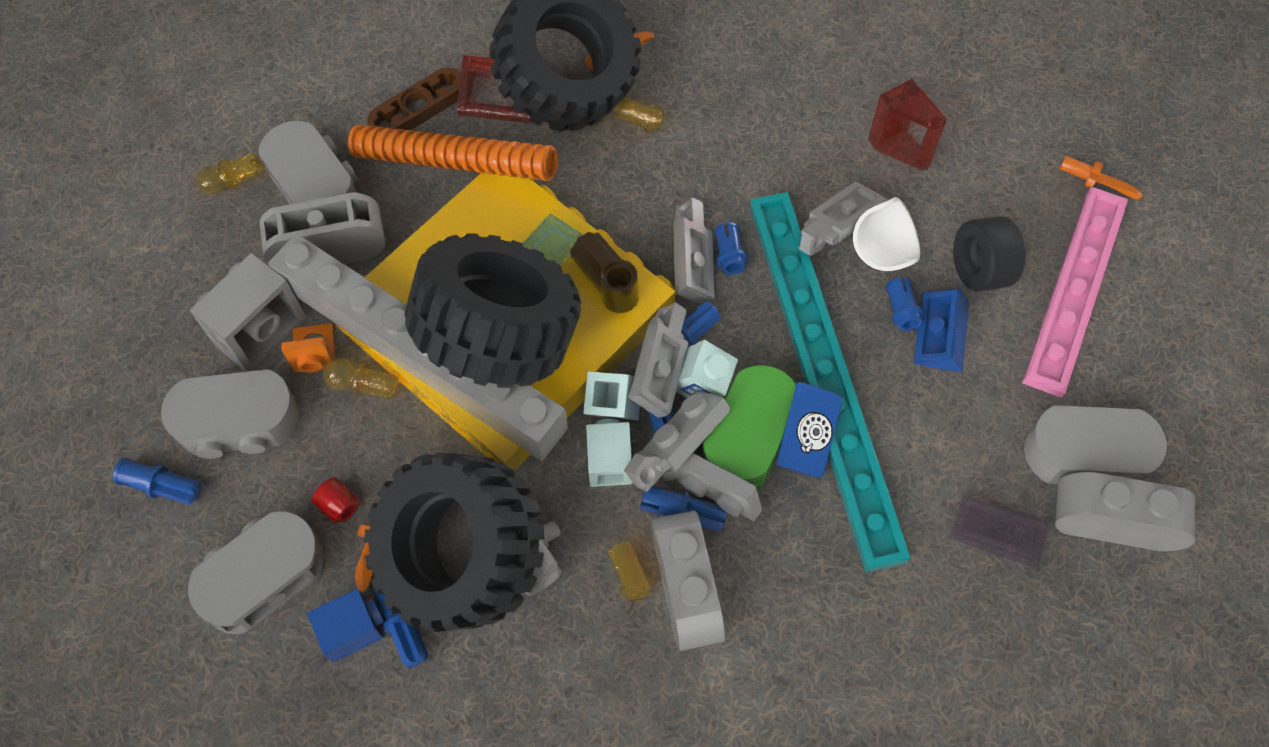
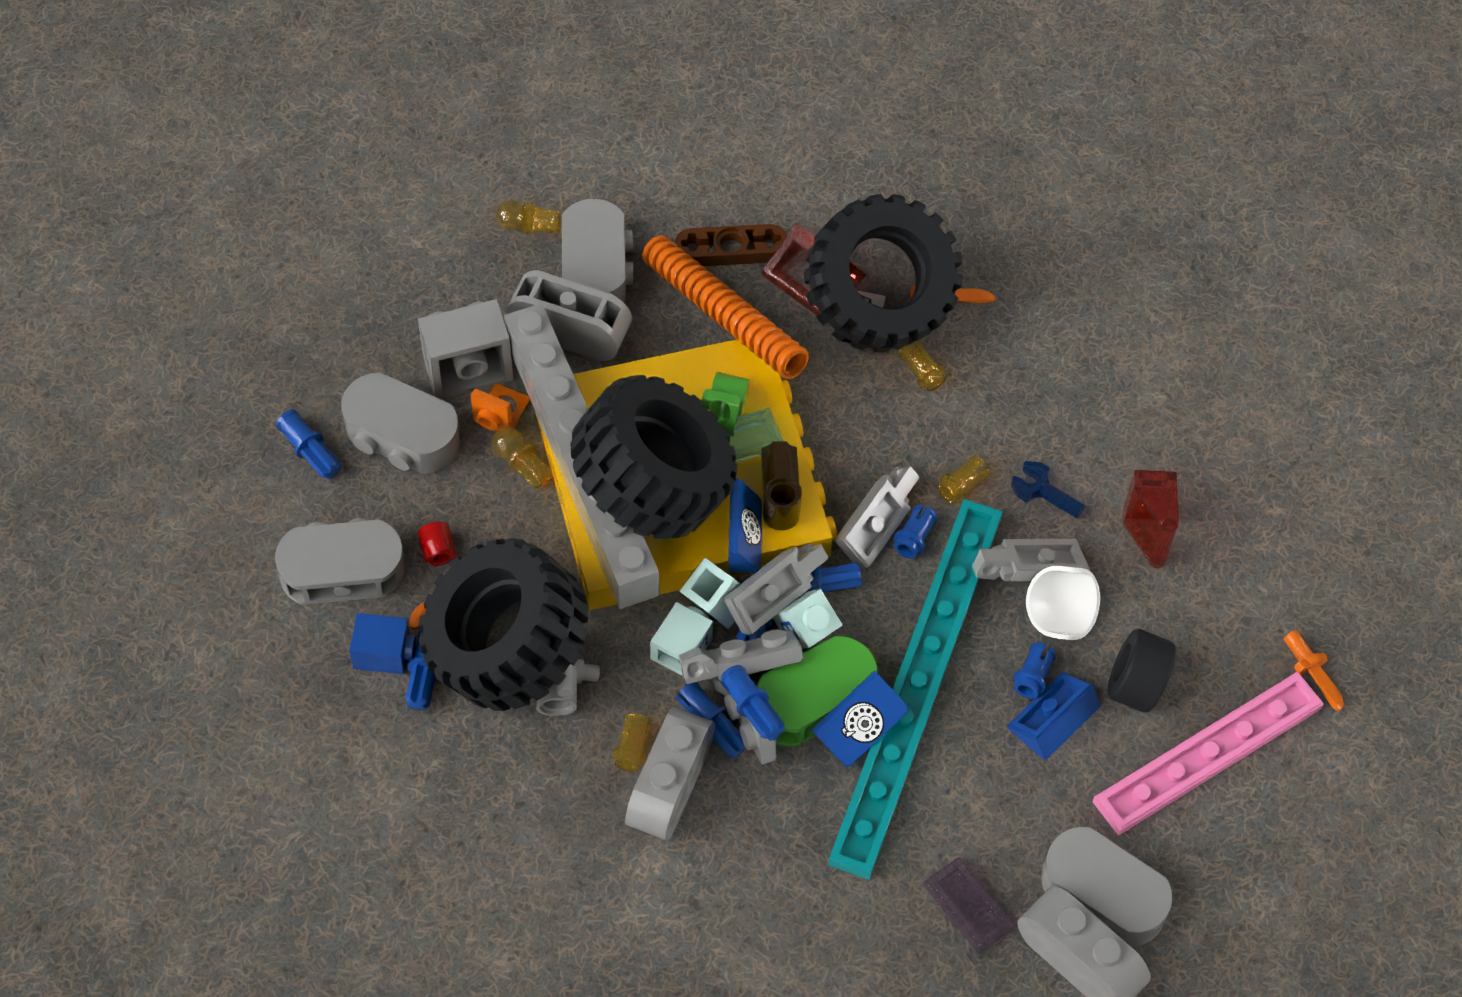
camera: 30 degrees right, 5 degrees down
none -> bright green leg [701,372,750,437]
none -> blue axle [720,665,785,741]
none -> blue slope [728,478,762,573]
none -> clear yellow pin [938,456,990,504]
none -> clear blue bar [1011,461,1086,519]

